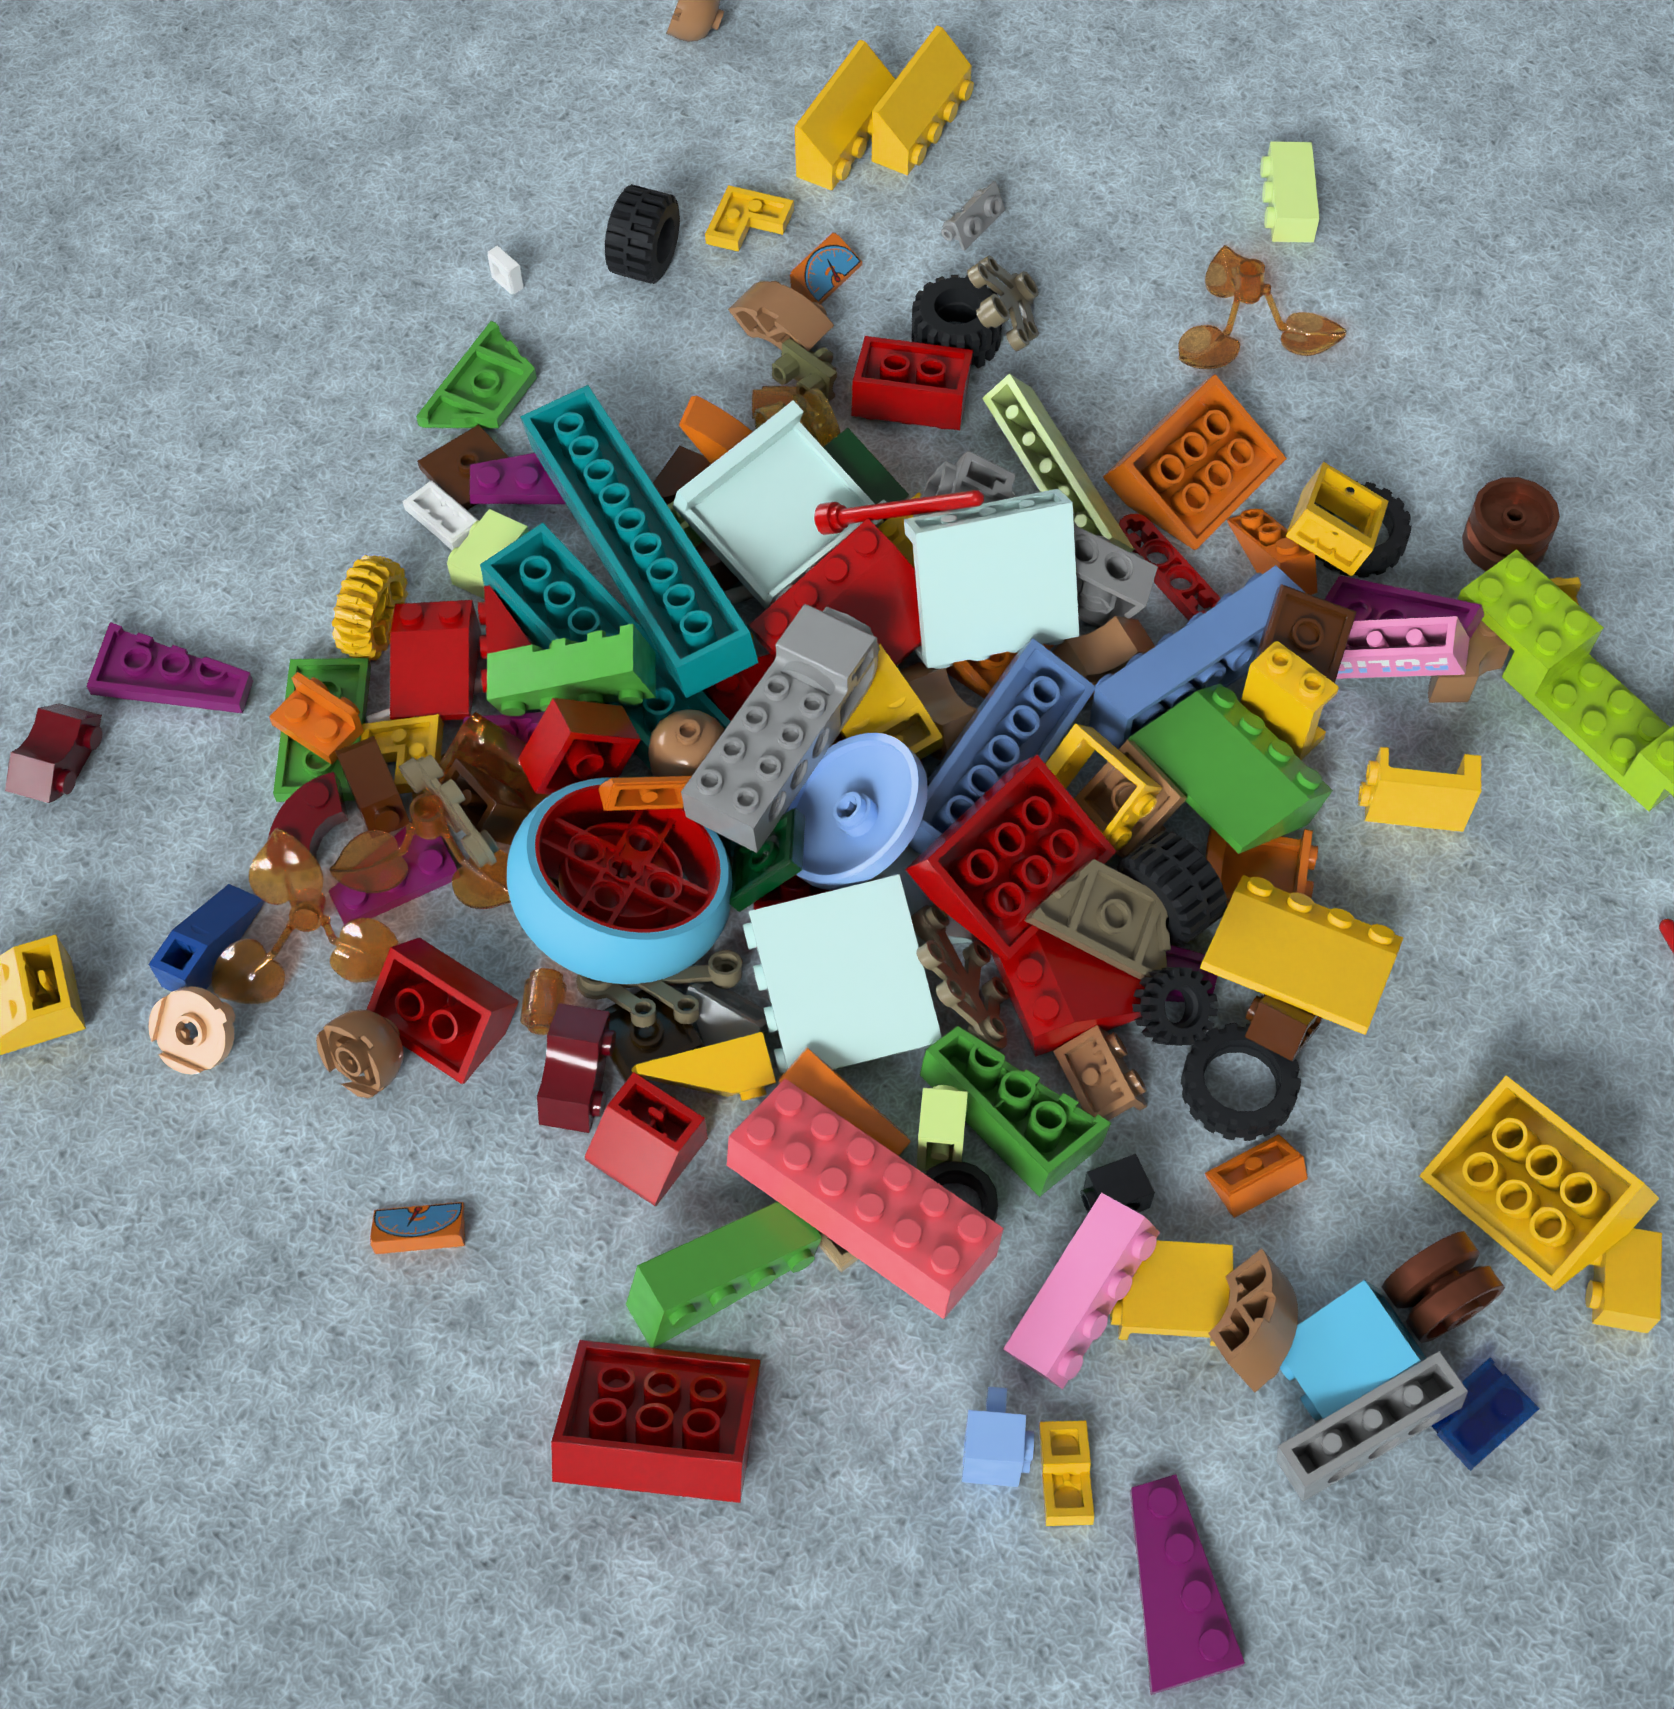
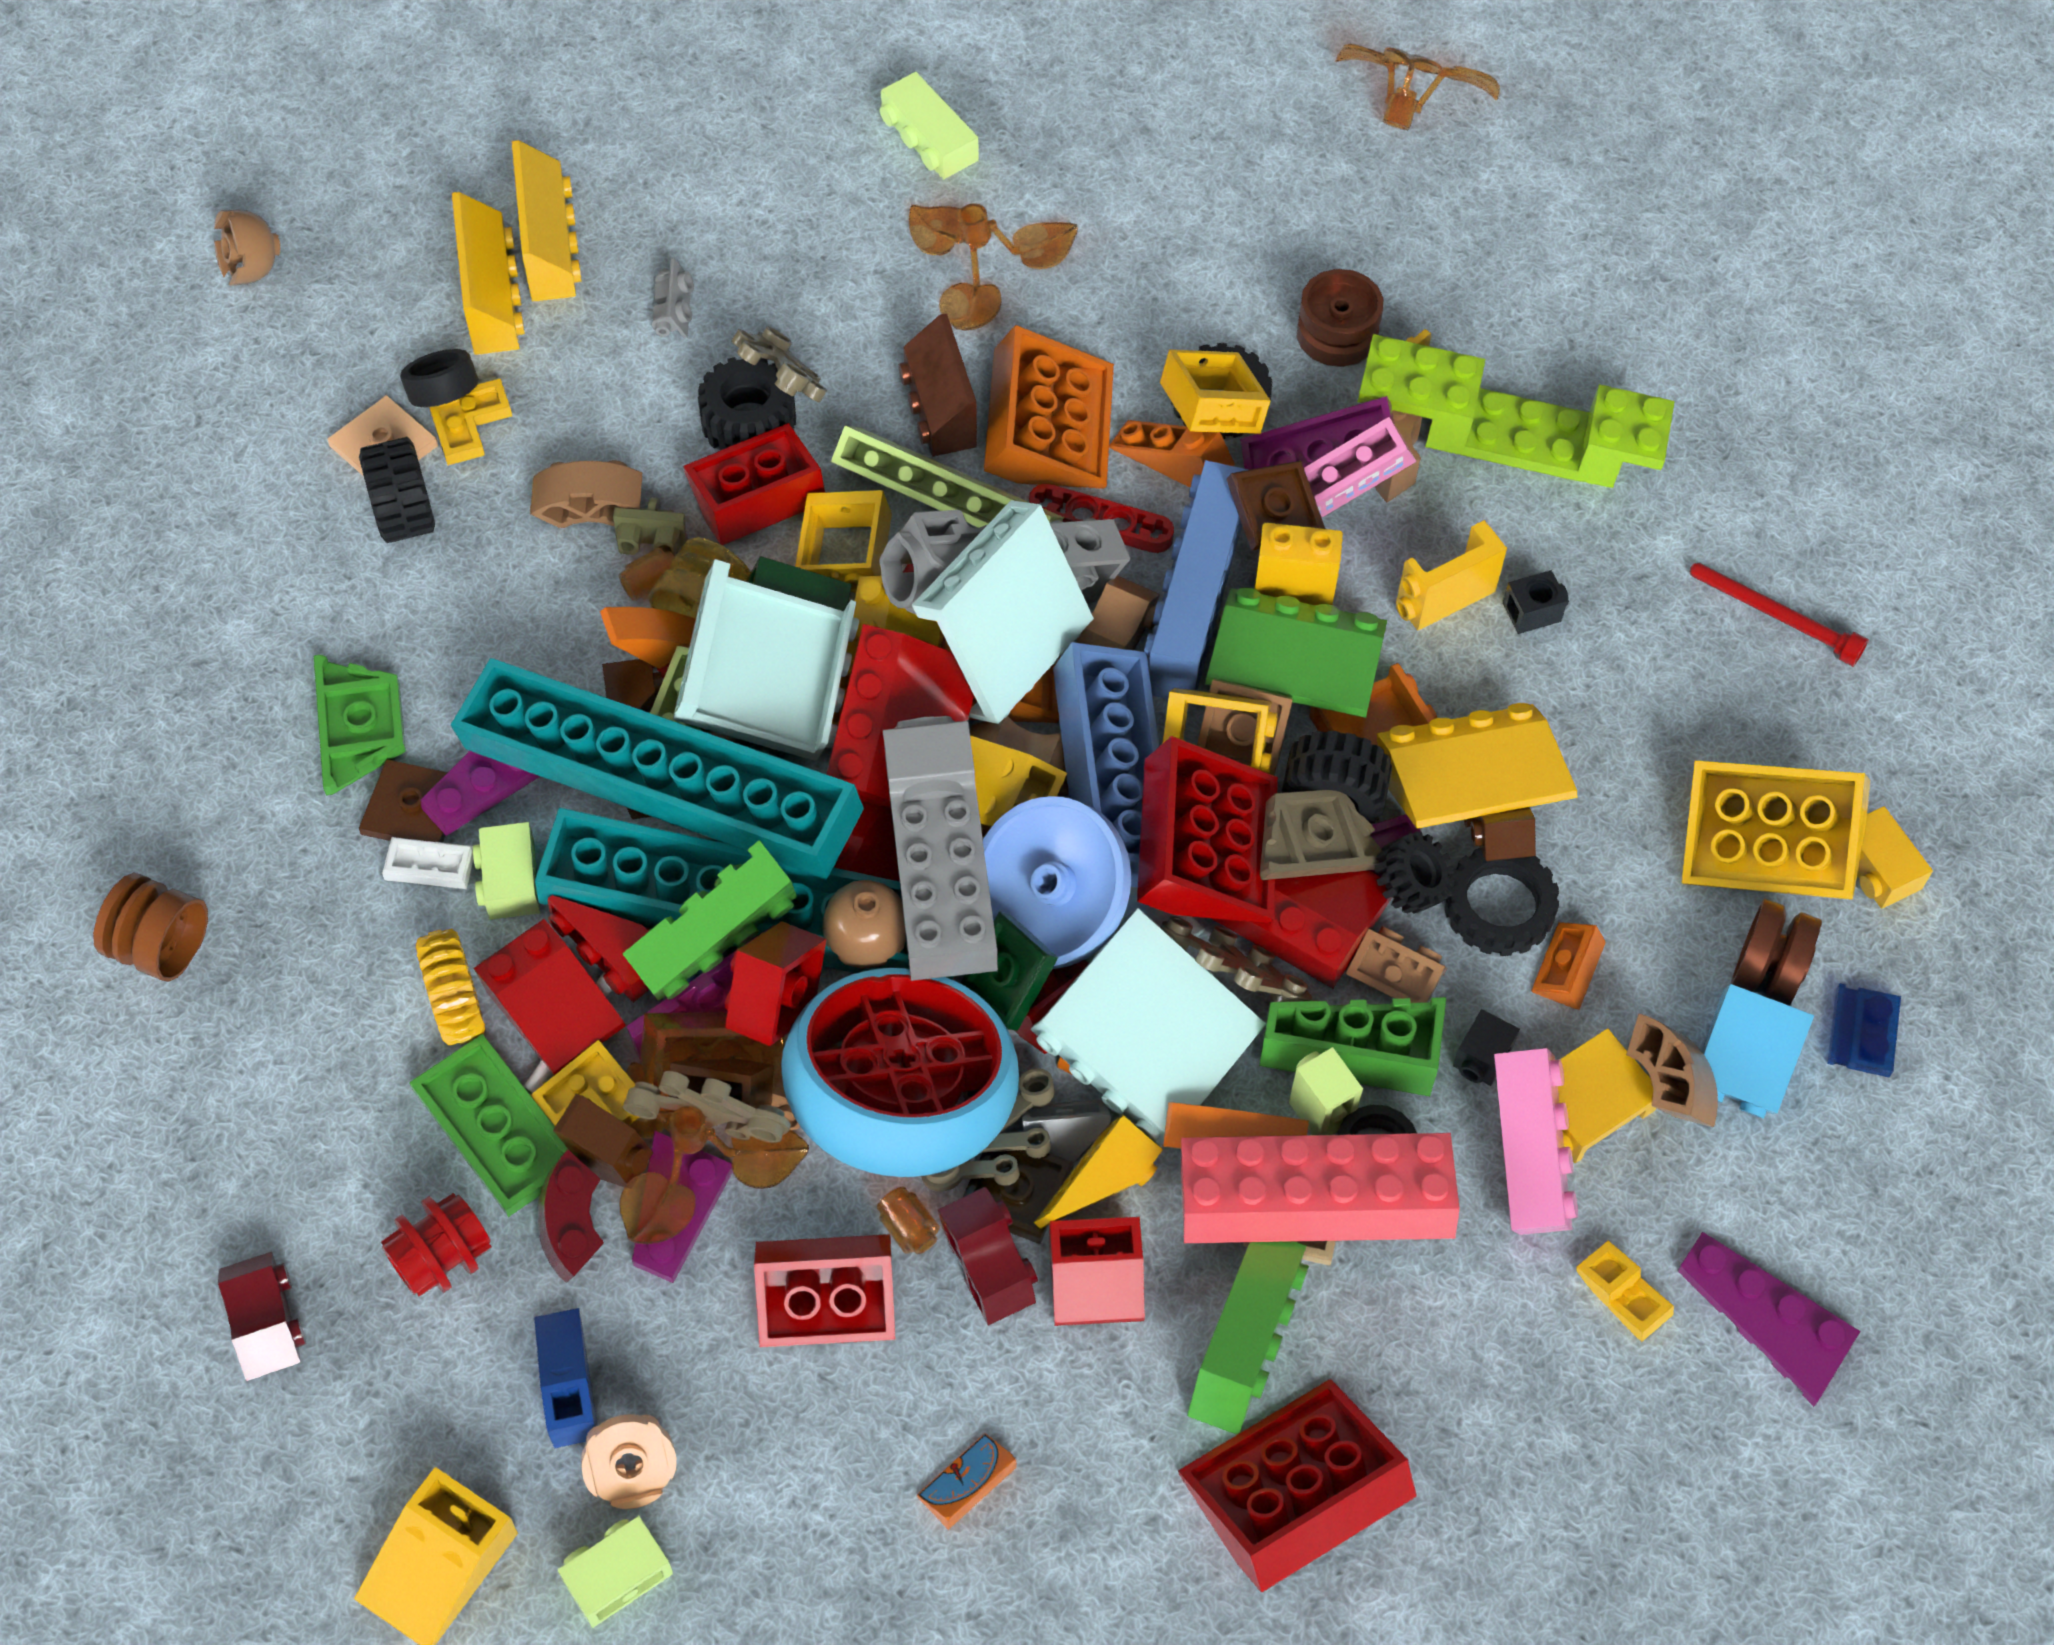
camera: 40 degrees left, 0 degrees up
magenta wing [86,622,253,714] -> none
clear orange plant [211,828,400,1004] -> none
orange bracket [269,672,364,765] -> none
medium nougat cylinder [316,1009,404,1098] -> none
white tile [488,246,524,294] -> none
orange slope [599,776,692,811] -> none
slope [790,232,862,304] -> none
red piece [814,490,985,535] -> none
light blue brick [962,1387,1034,1487] -> none
light grey brick [1276,1351,1468,1502] -> none
none -> dark orange wheel [93,872,208,982]
none -> light nougat plate [327,395,438,475]
none -> red piece [381,1193,492,1297]
none -> black tyre [400,349,478,407]
none -> yellowish green brick [558,1516,673,1628]
none -> yellow window [795,490,892,593]
none -> copper slope [898,313,977,457]
none -> black brick [1503,570,1569,634]

